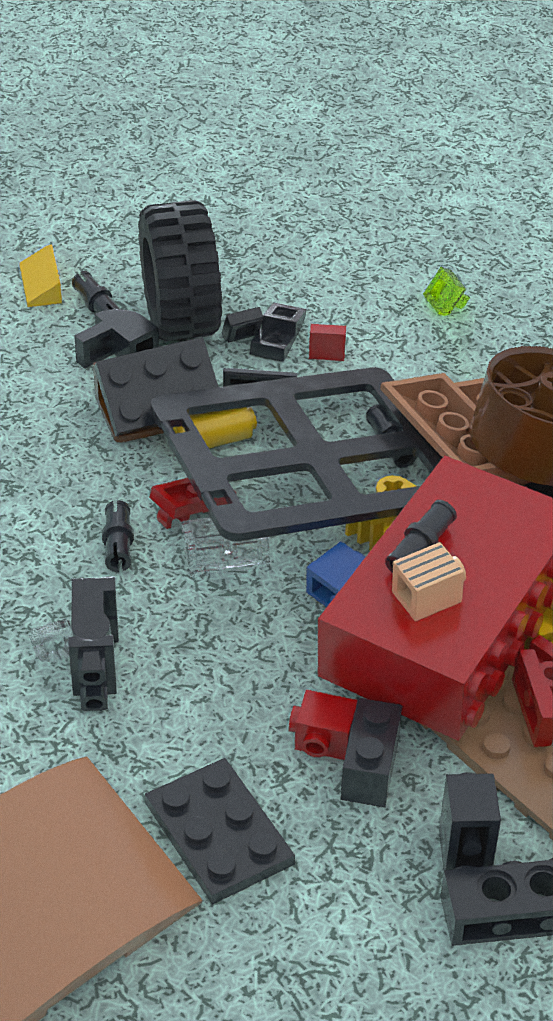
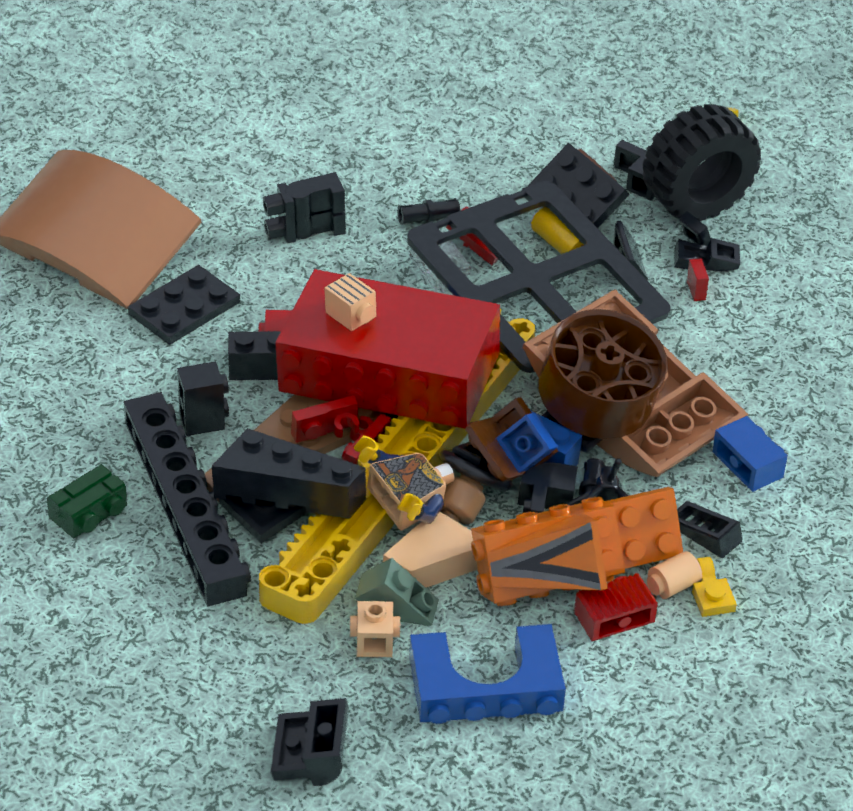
camera: 75 degrees right, 0 degrees up
black pin [385,500,457,573] -> none
clear neon green tile [423,267,470,316] -> none

